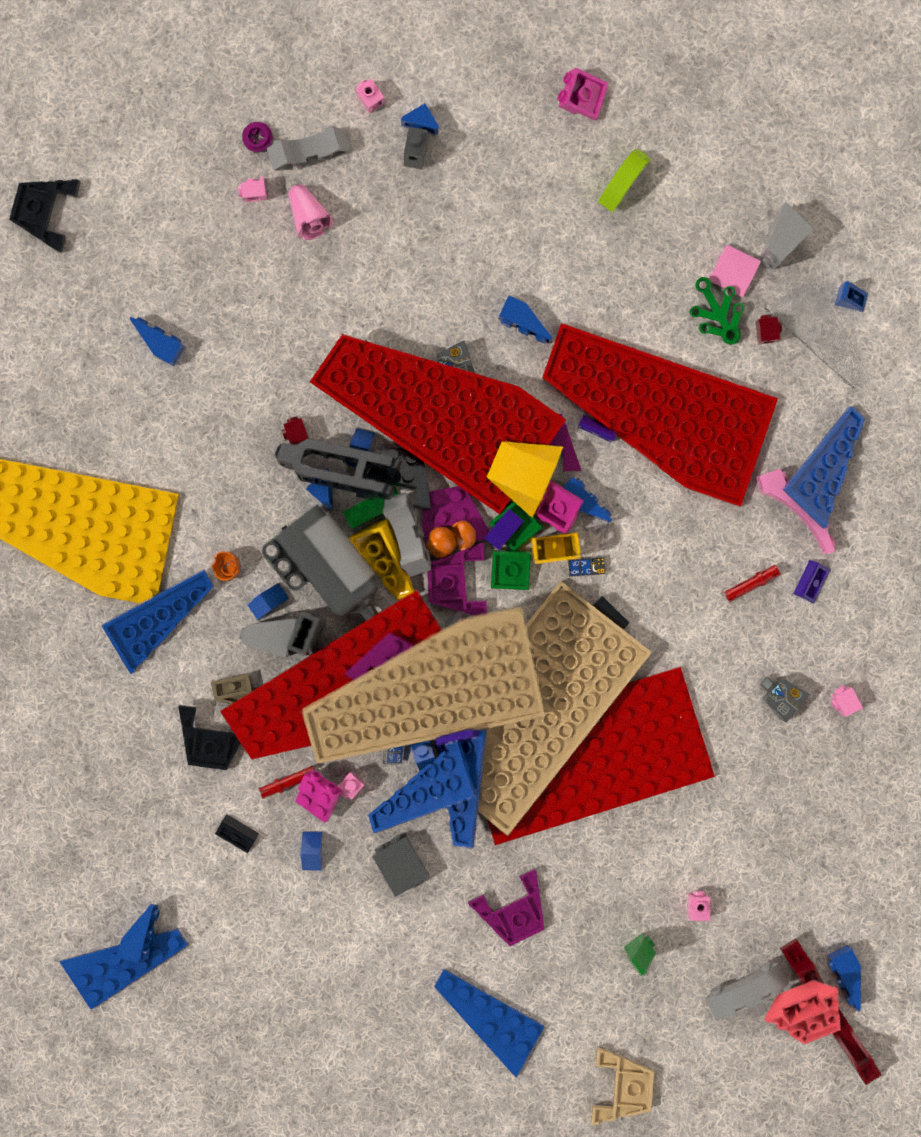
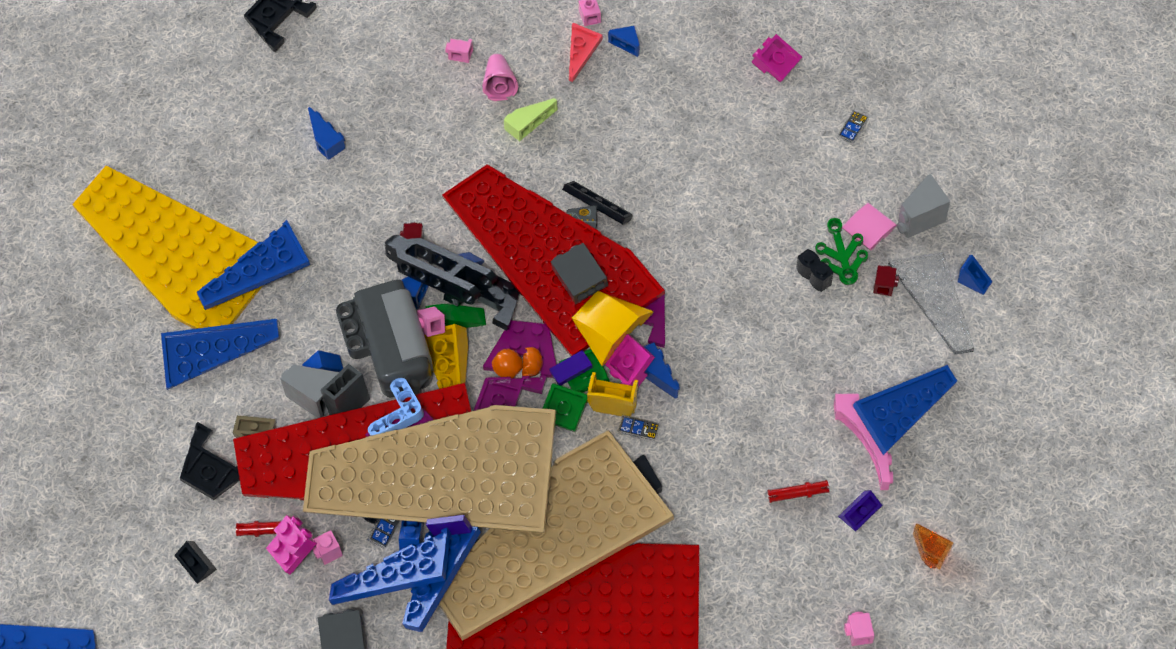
camera: 20 degrees right, 30 degrees down
blue slope [116,904,160,964] -> none
orange hair [211,551,241,581] -> none
magenta gear [242,122,273,153] -> none
light grey brick [267,126,351,170] -> none
blue slope [300,832,322,871] -> none
light grey brick [383,492,431,577] -> none
dark grey torso [404,127,430,170] -> none
blue slope [499,295,552,344] -> none
red wing [542,323,778,507] -> none
dark purple slope [578,414,617,442] -> none
lime arch [598,148,651,213] -> none
dark grey torso [760,676,810,723] -> none
none -> blue wing [197,220,310,310]
none -> light blue beam [368,378,424,436]
none -> bright pink brick [417,306,445,337]
none -> yellowish green slope [504,98,558,142]
none -> dark grey brick [551,243,608,304]
none -> black tile [562,181,633,225]
none -> coral wing [569,23,603,82]
none -> black brick [796,249,833,292]
none -> tile [837,110,869,146]
none -> clear orange slope [913,524,953,570]

